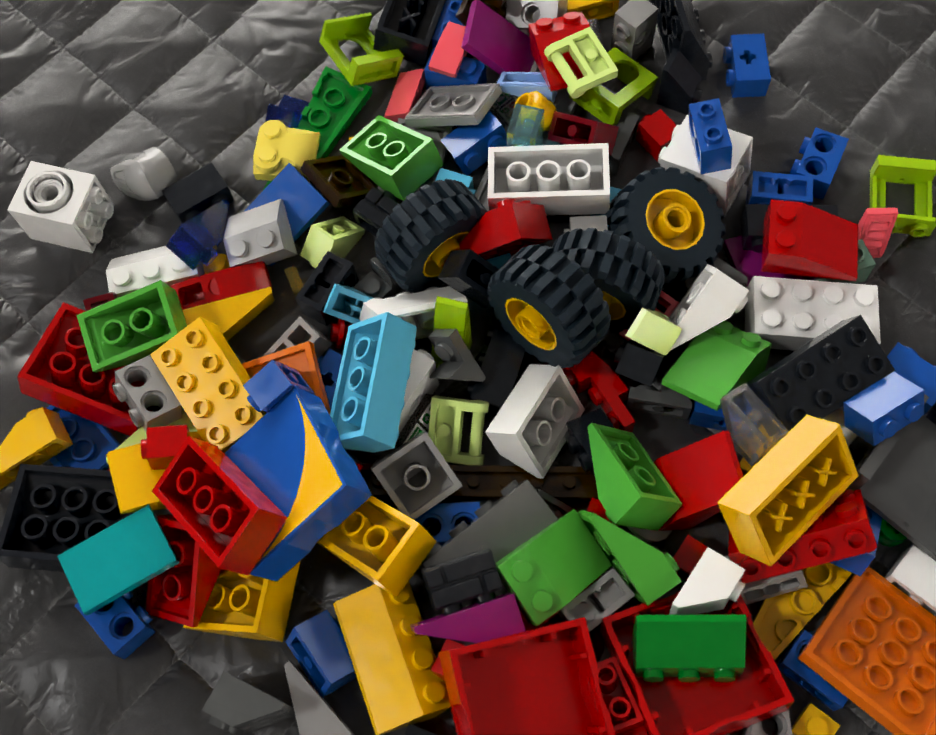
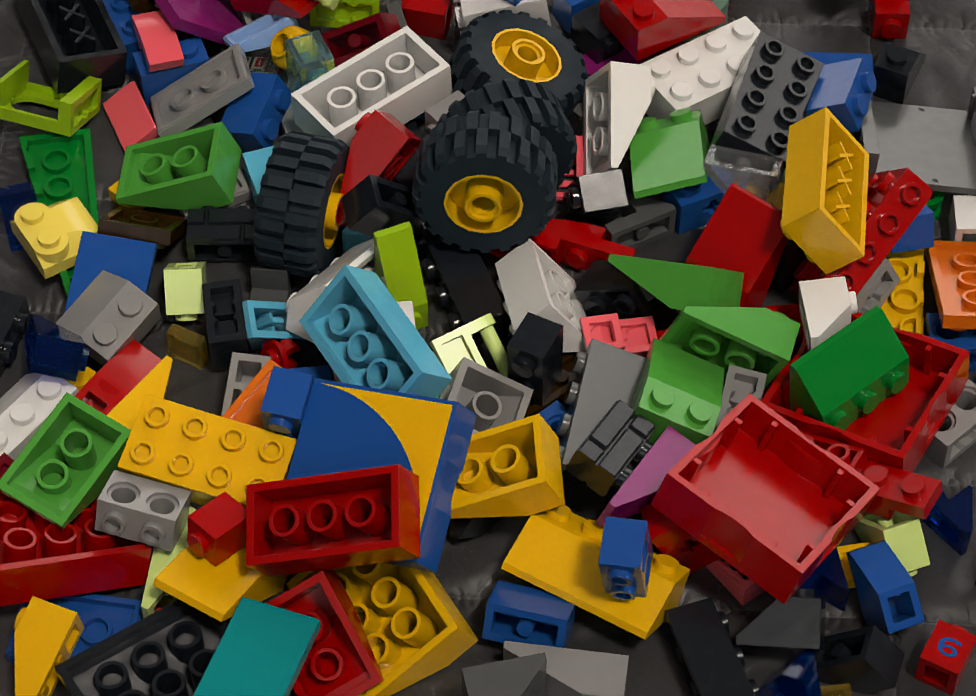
camera: 45 degrees left, 15 degrees down
dark grey slope [428,329,486,382] -> none
yellowish green slope [625,308,682,355] -> none
none -> black brick [507,312,563,406]
none -> coral slope [579,313,658,357]
none -> blue brick [598,516,653,600]

